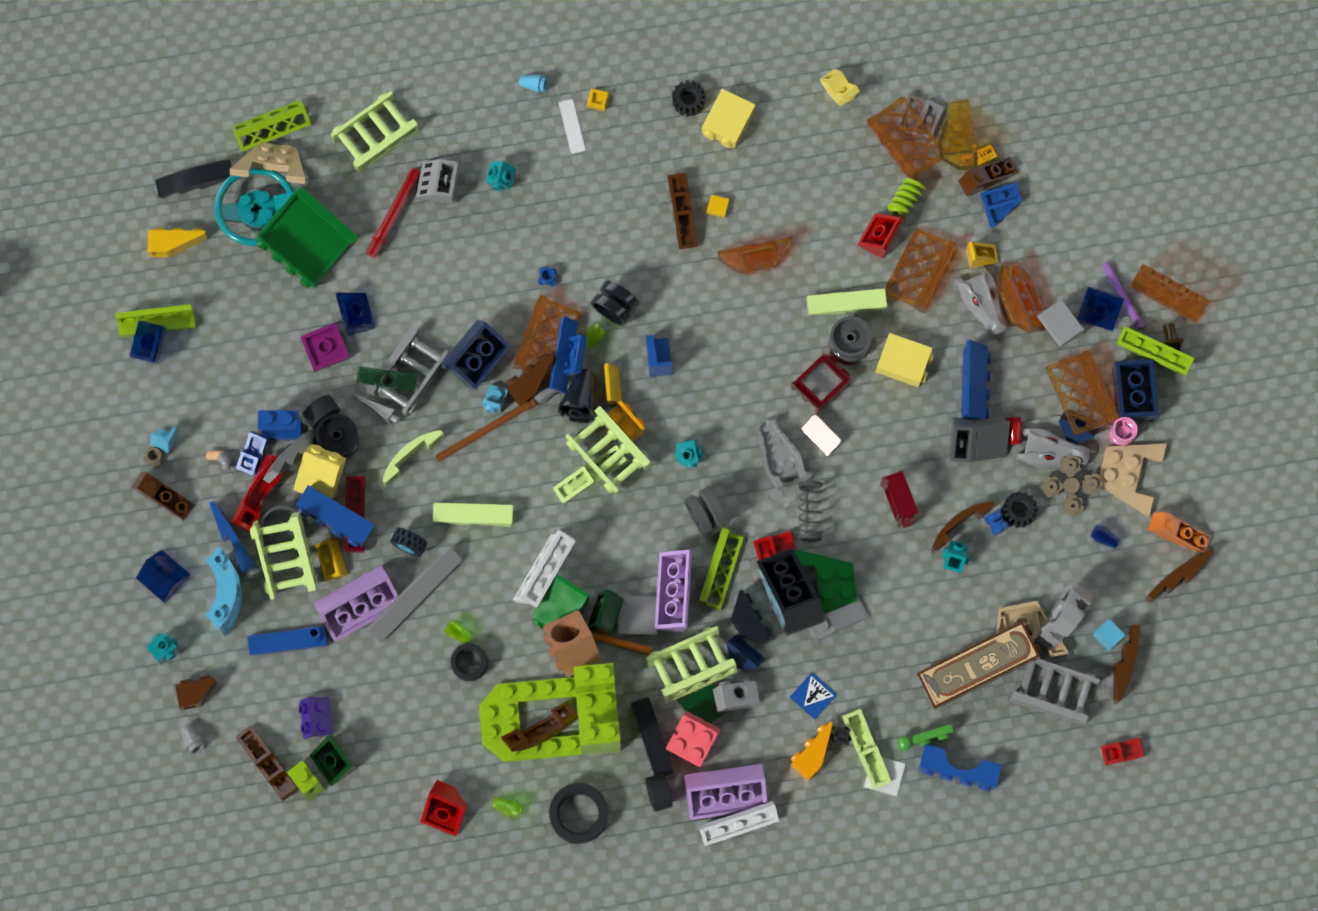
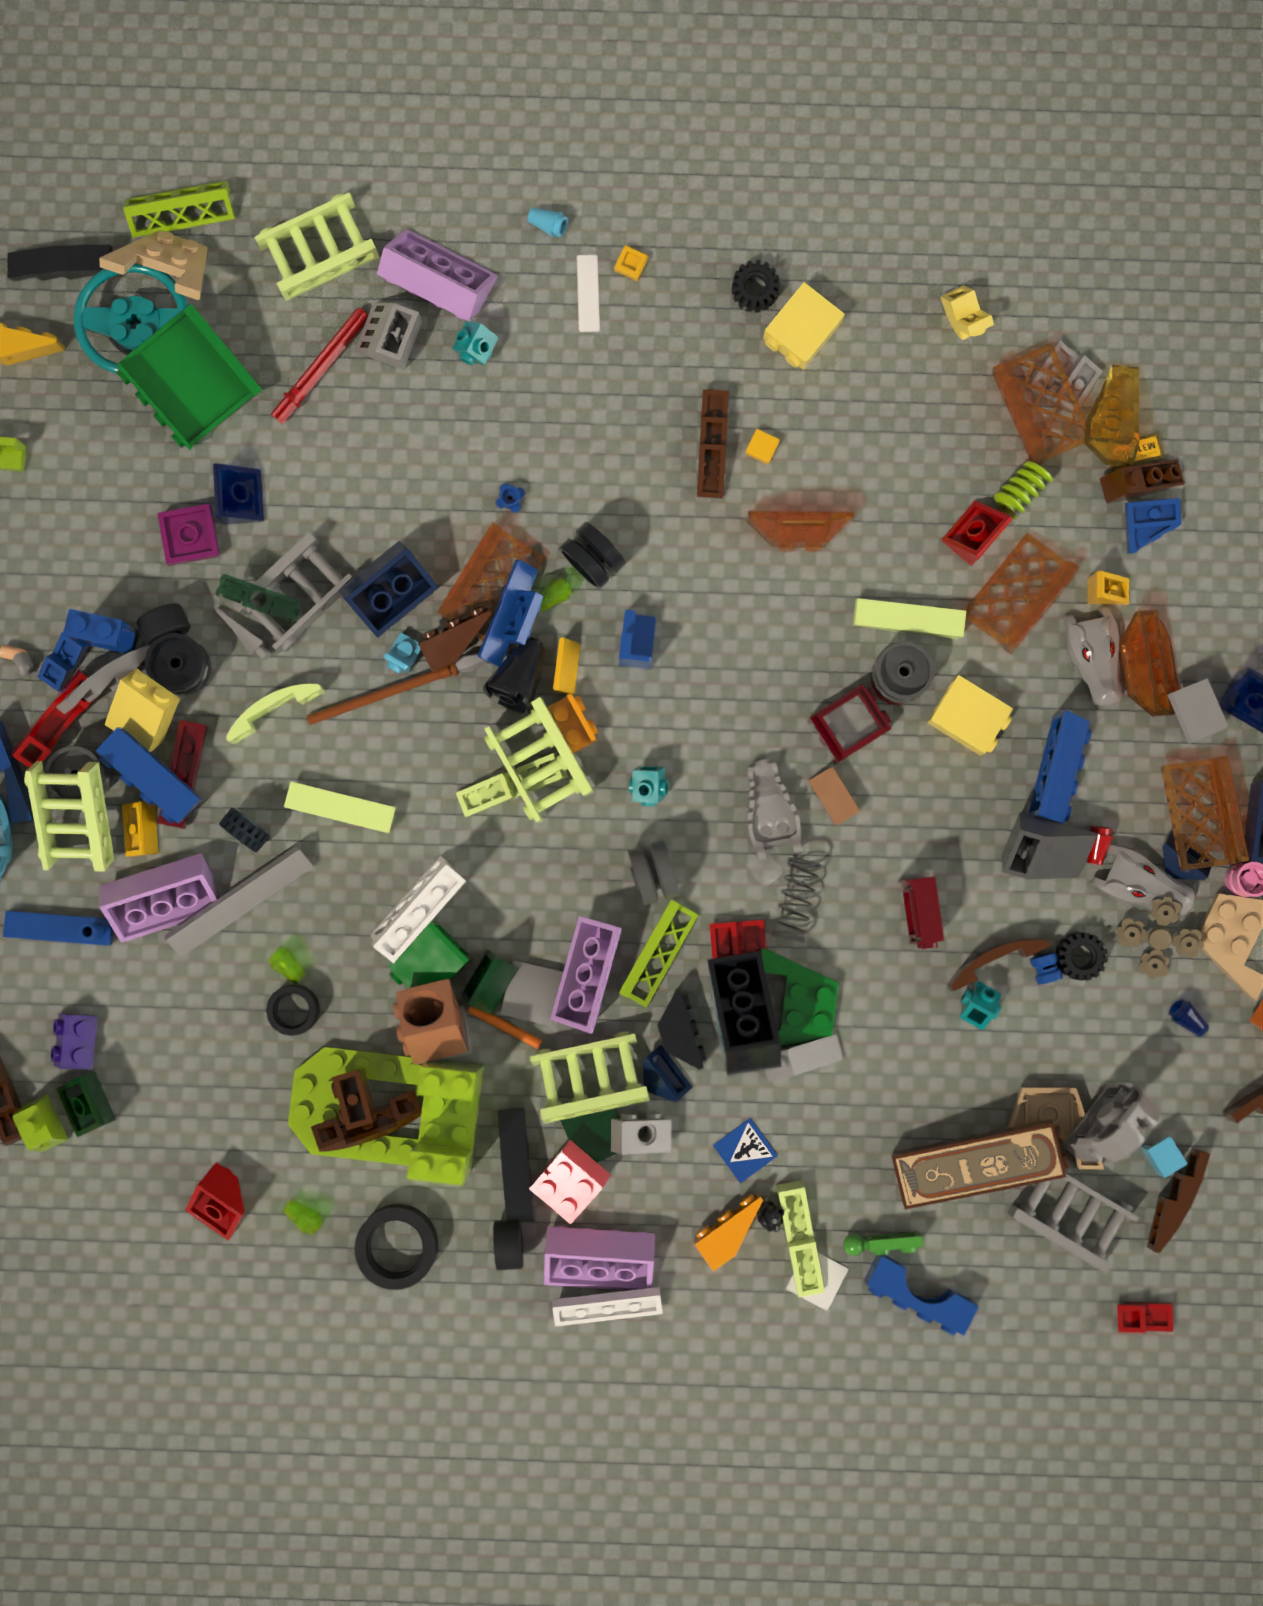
camera: 15 degrees right, 10 degrees up
none -> reddish brown brick [331,1068,378,1130]
none -> lavender slope [377,229,498,321]

